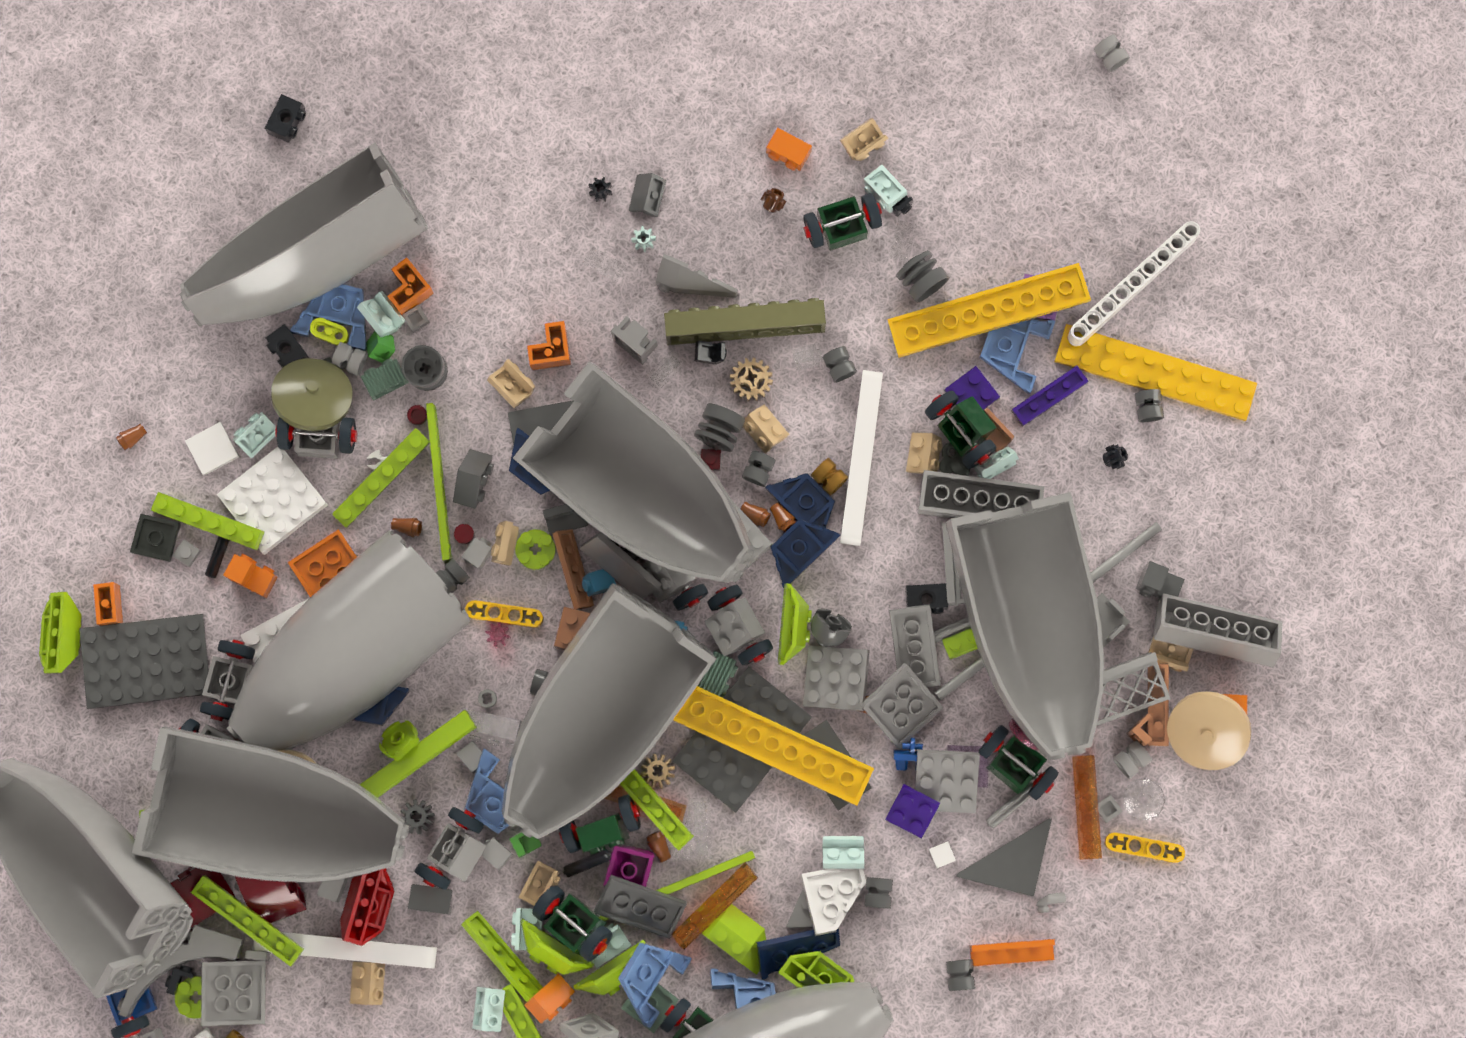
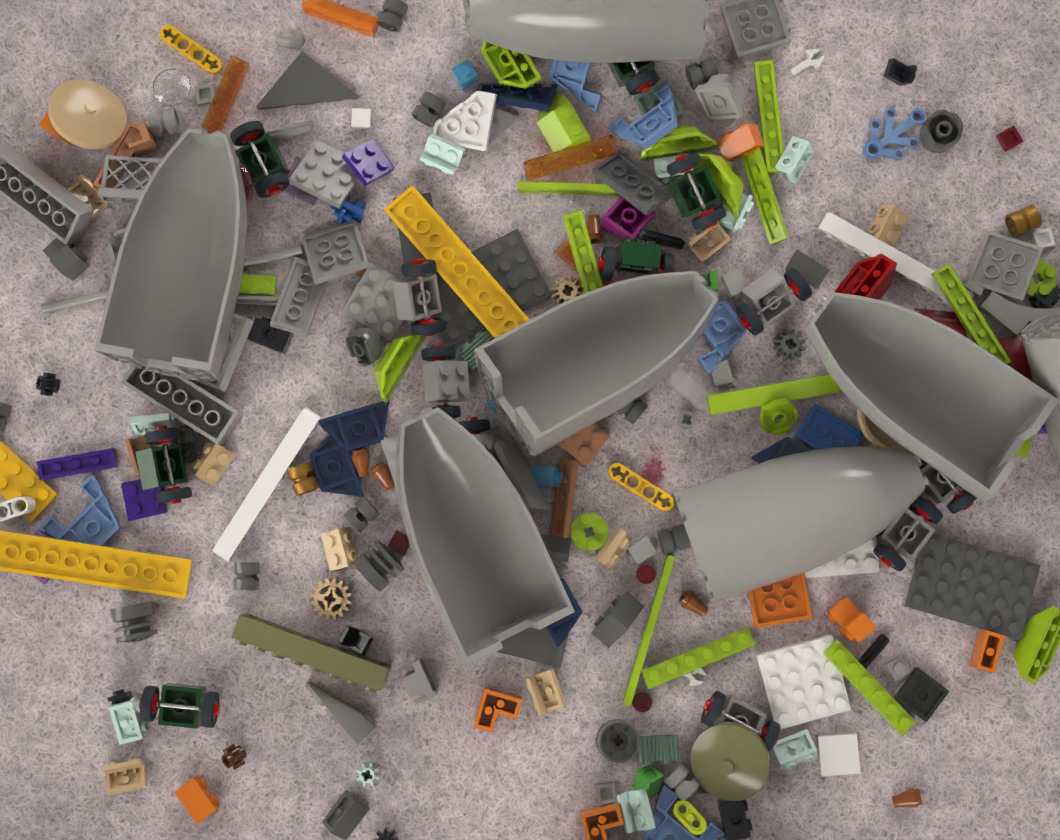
camera: 160 degrees left, 5 degrees up
none -> brick [392,258,446,336]
none -> dark azure brick [452,59,478,91]
none -> blue plate [794,404,864,450]

